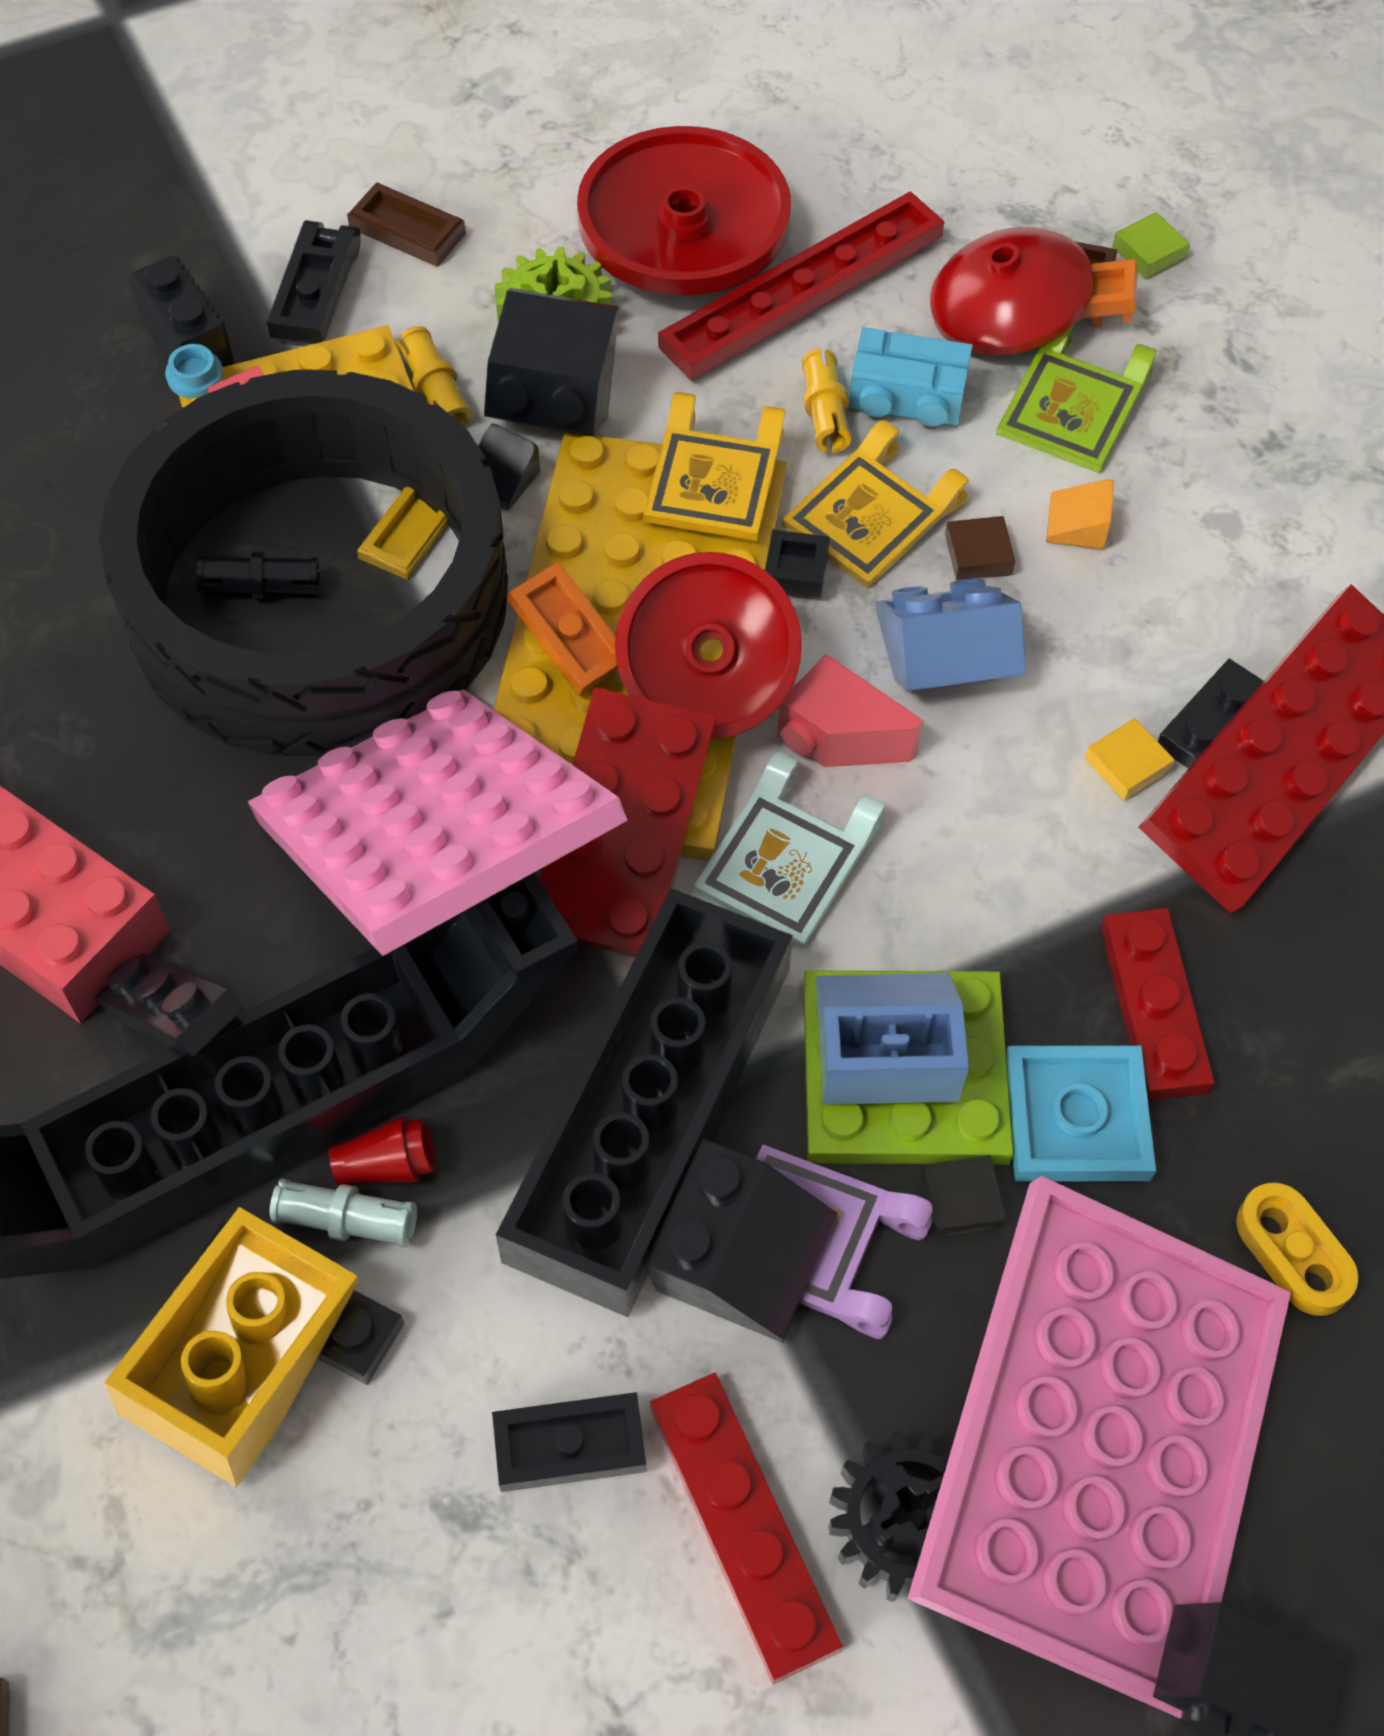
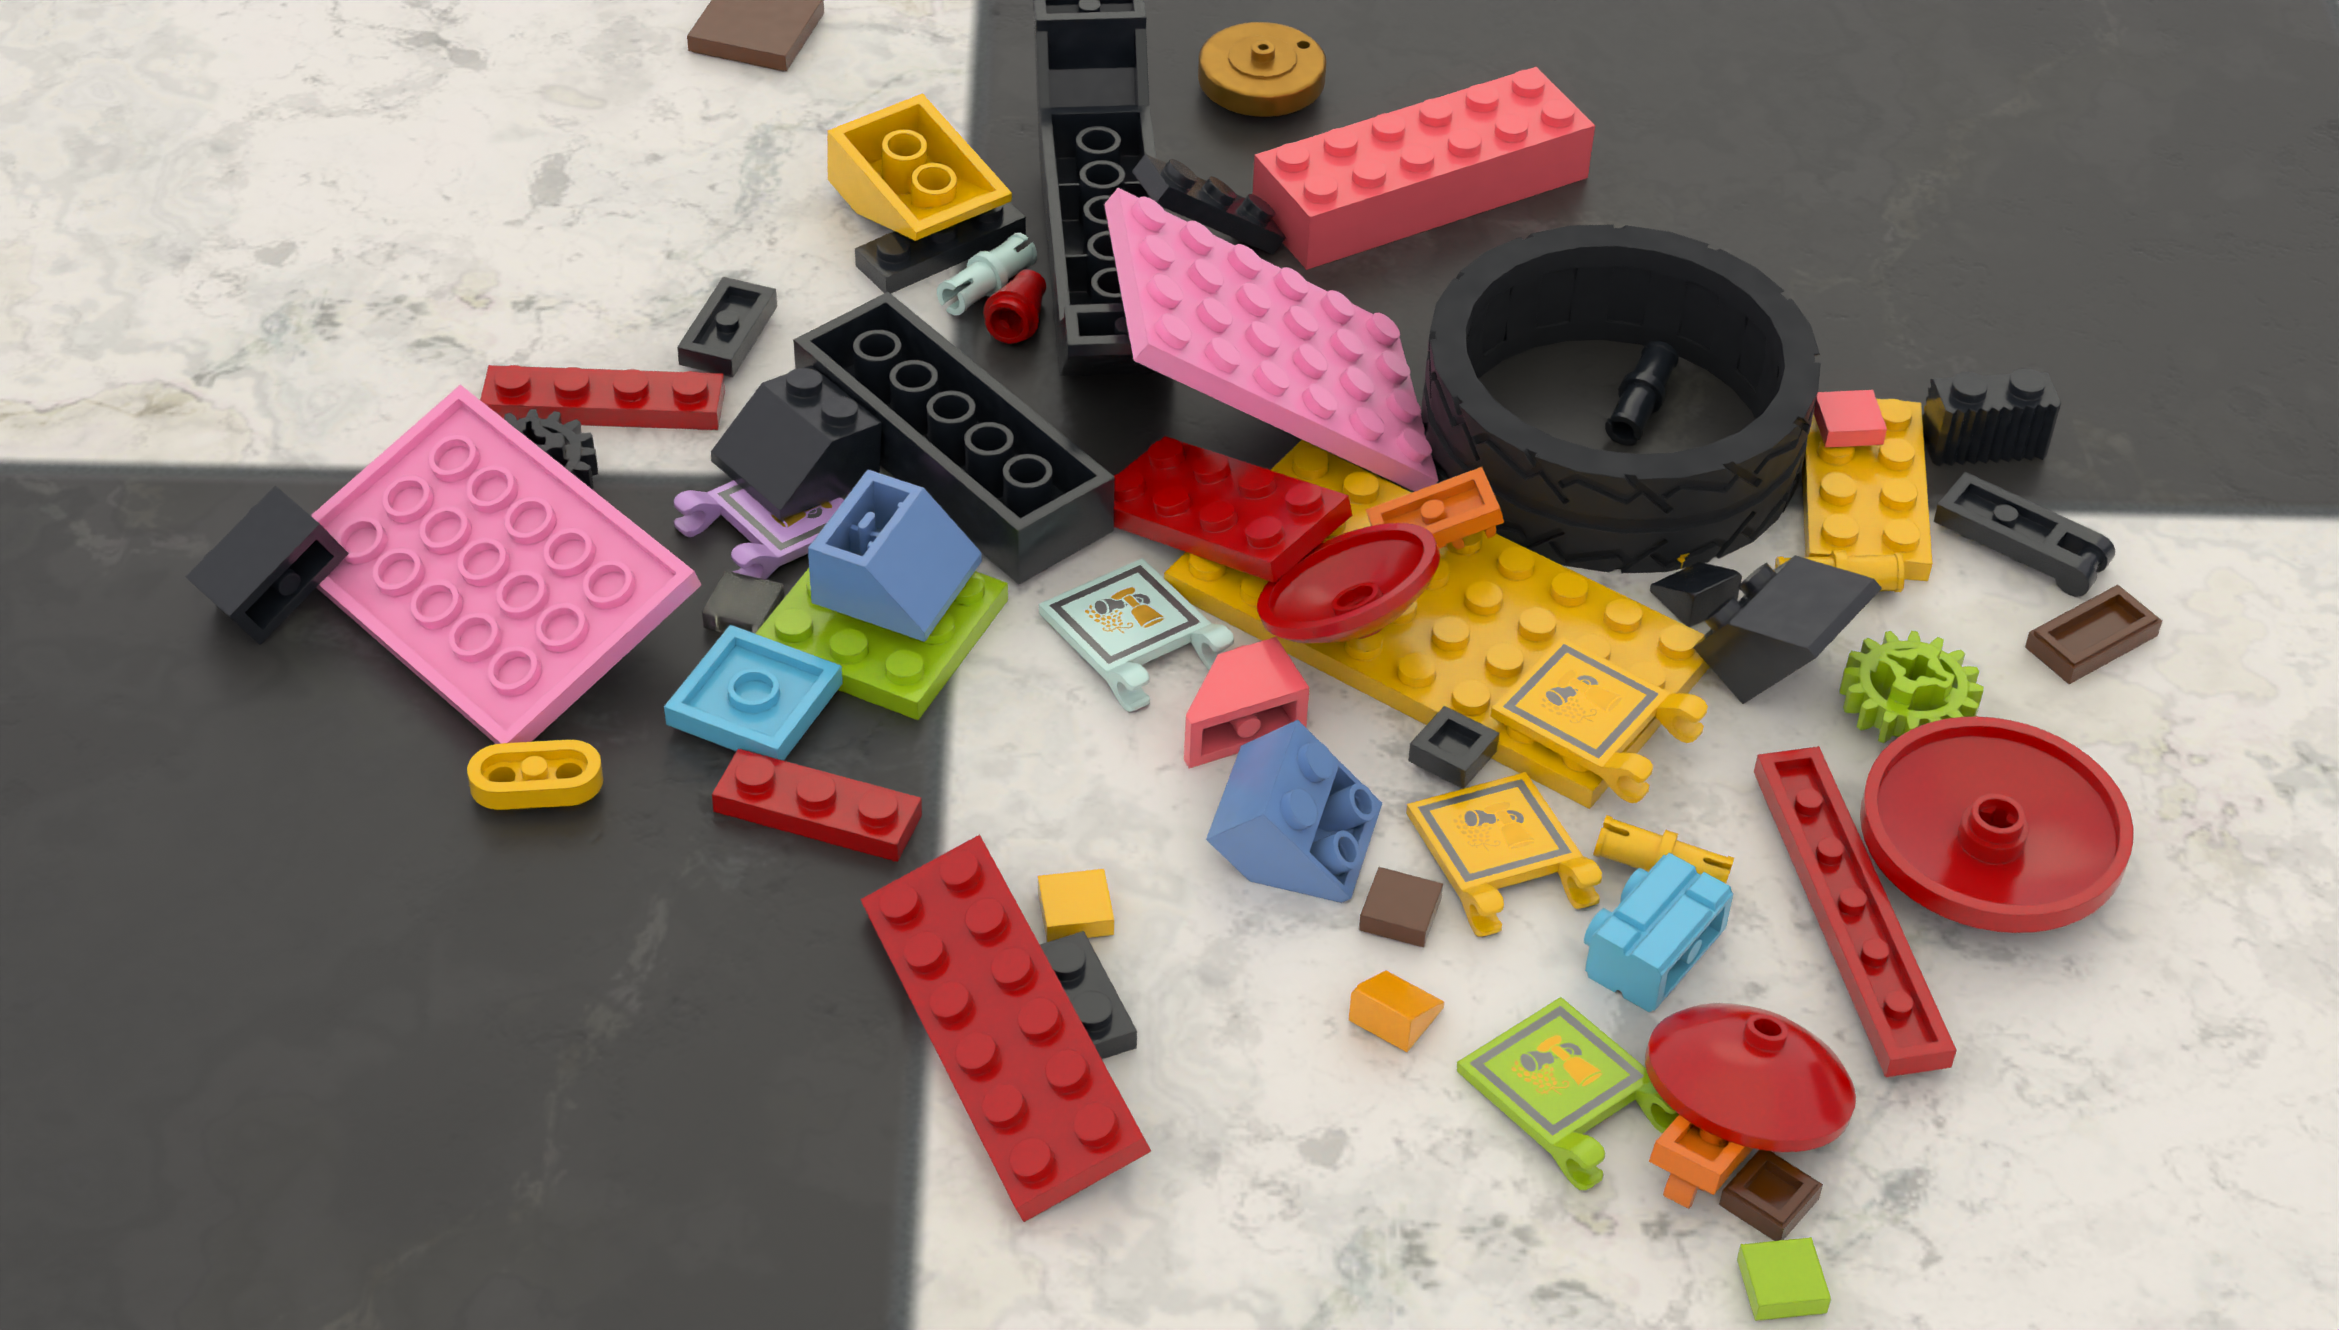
camera: 115 degrees right, 15 degrees down
medium azure plate [165,344,224,398] -> none

